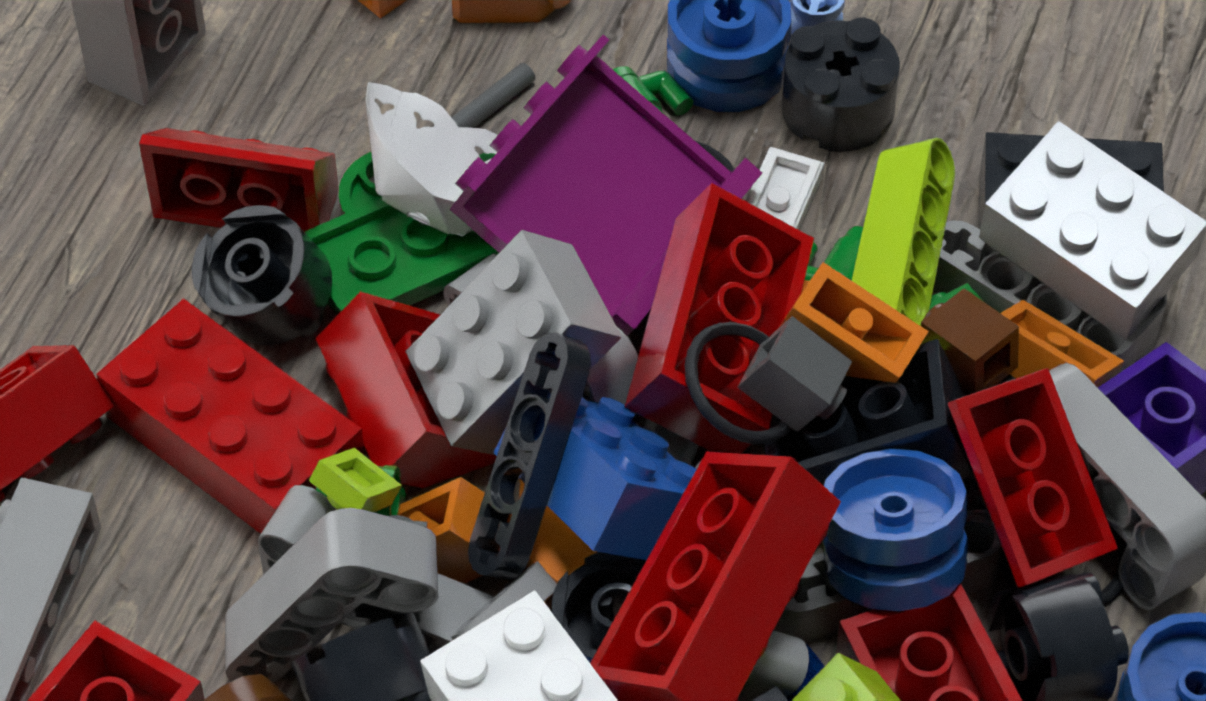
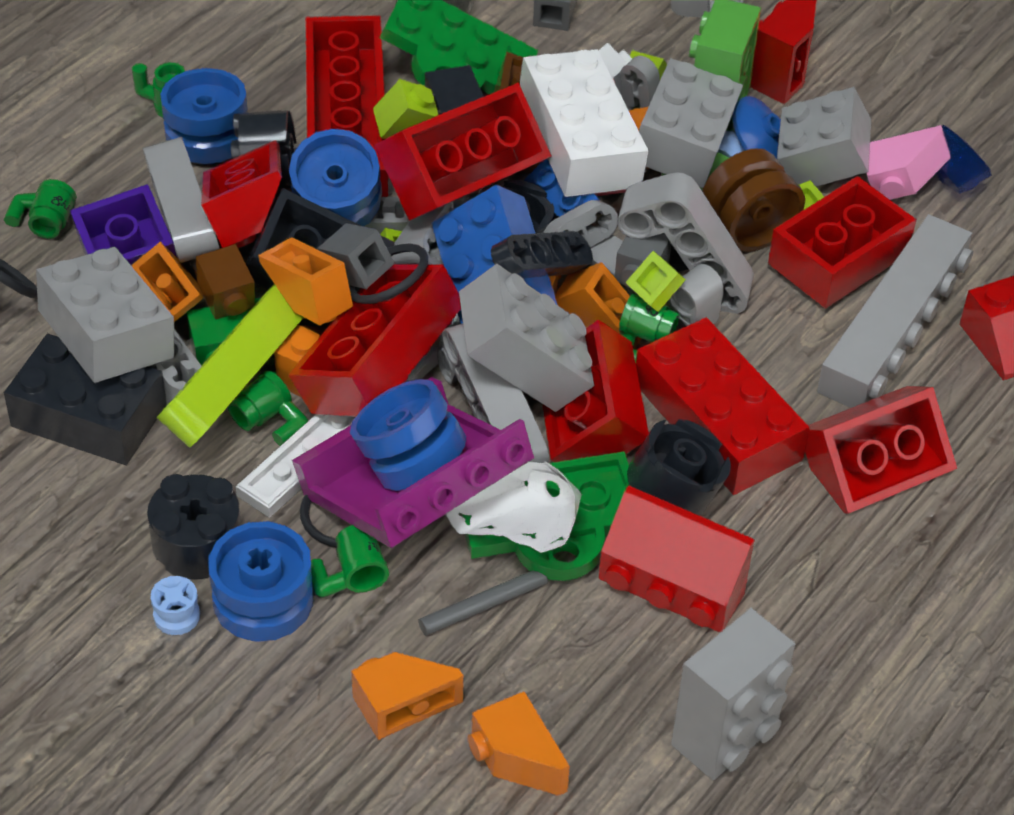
camera: 165 degrees left, 5 degrees down
none -> blue wheel [350,379,467,491]

